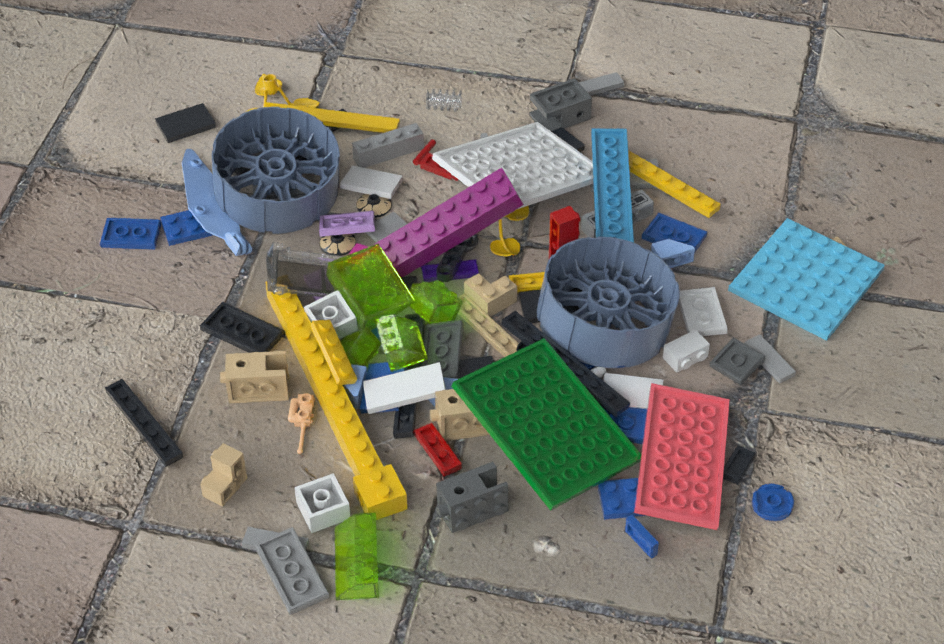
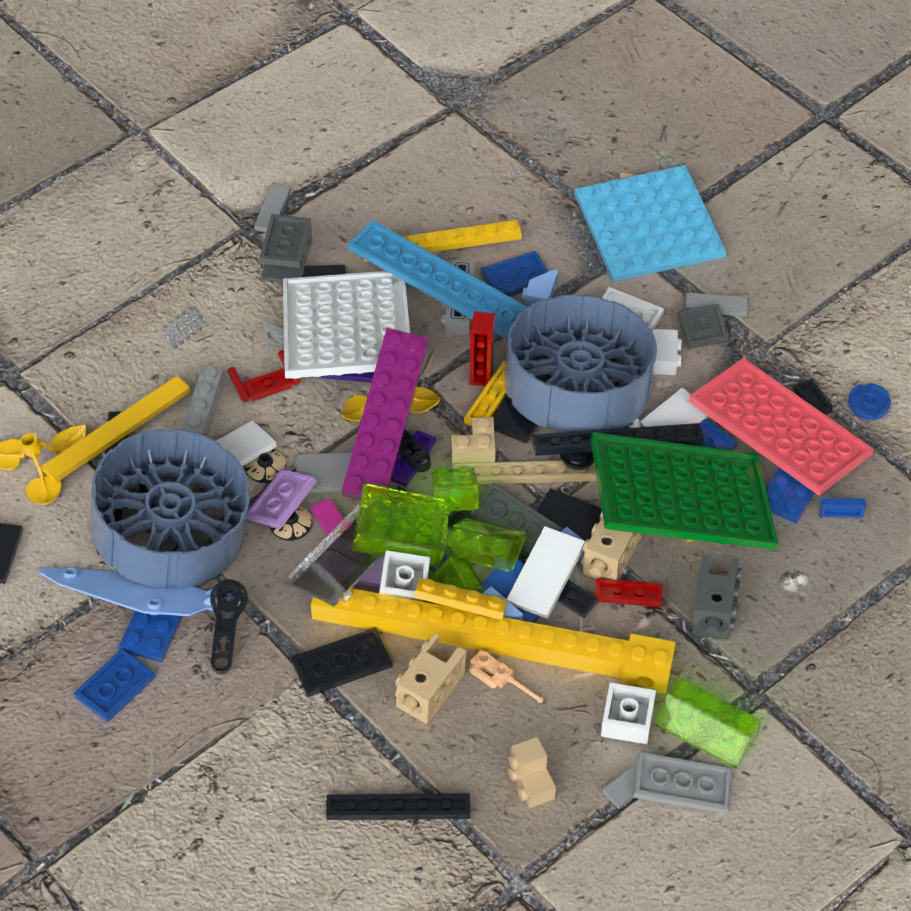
camera: 55 degrees left, 5 degrees up
none -> black beam [210,579,248,675]

